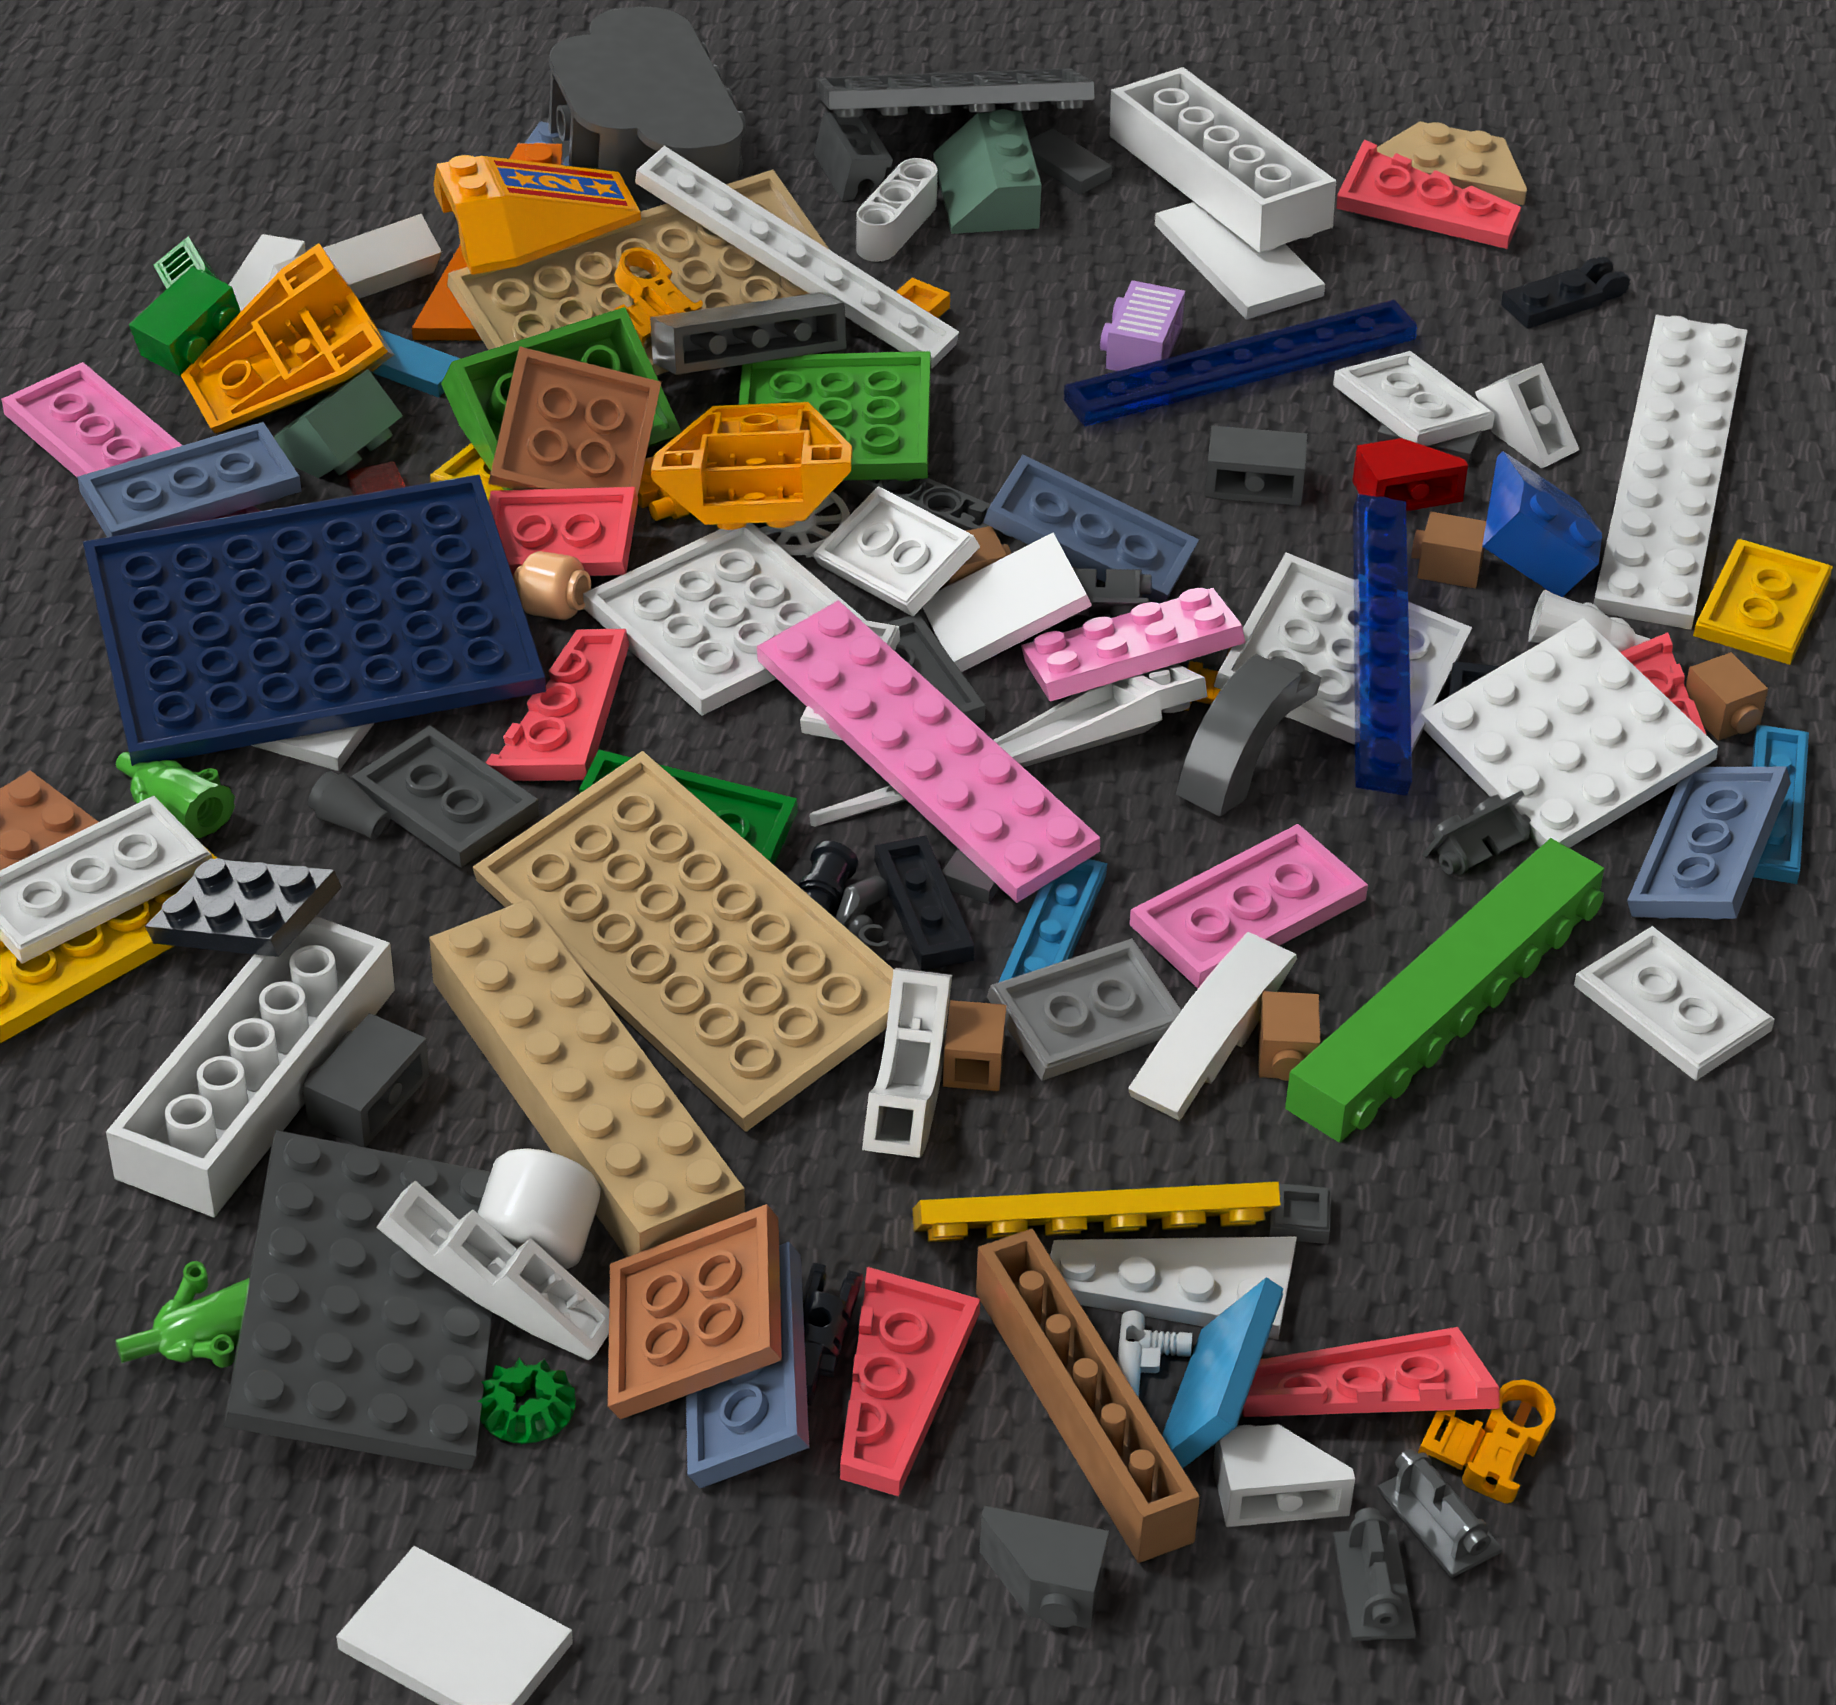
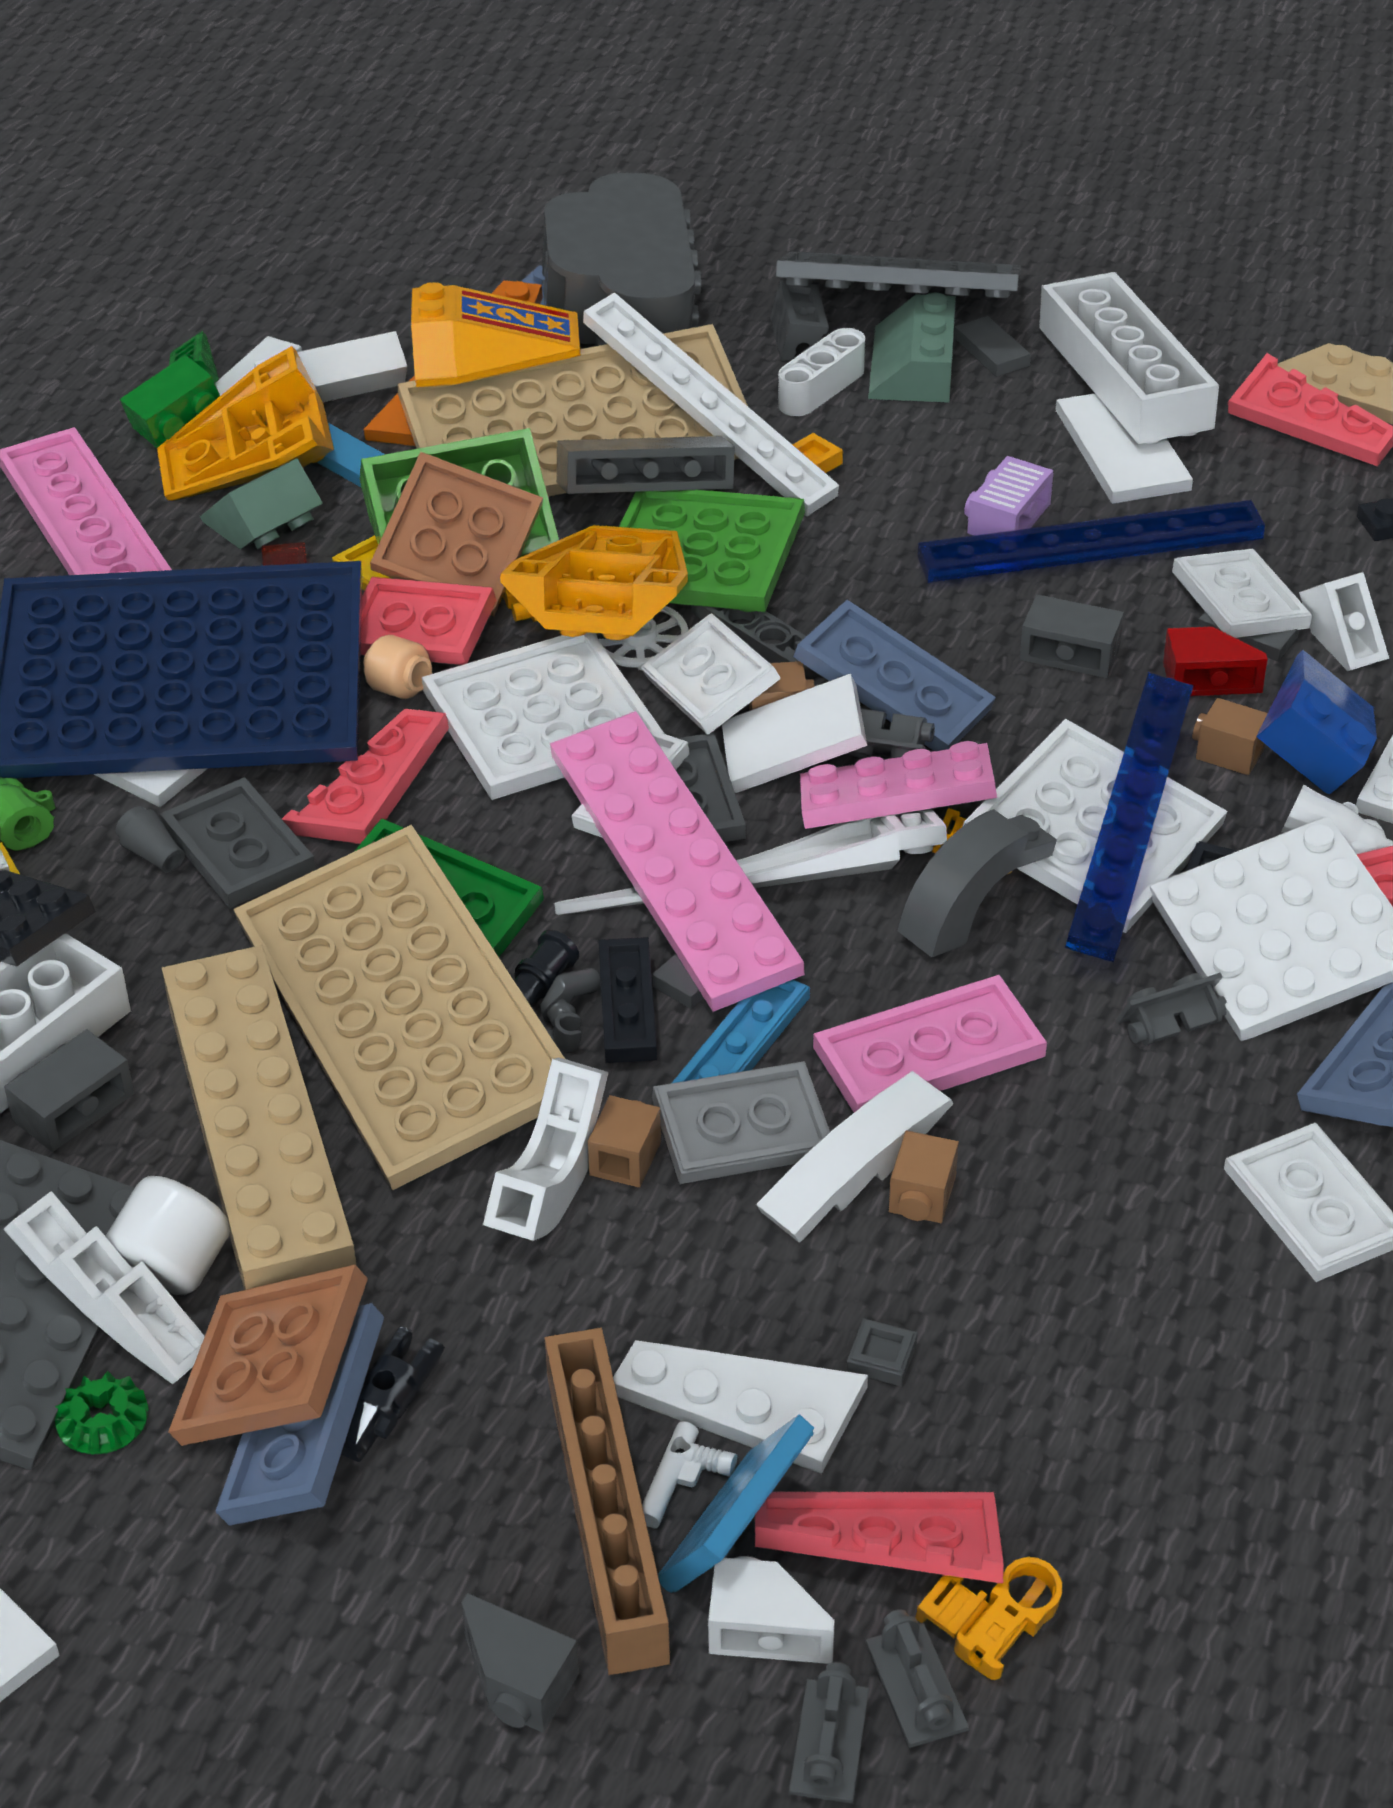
camera: 15 degrees right, 0 degrees up
sand blue plate [77,422,301,537] -> none
light orange piece [614,247,703,346] -> none
coral wing [840,1267,980,1497] -> none
yellow plate [912,1182,1281,1242] -> none
bright green brick [1285,838,1604,1143] -> none

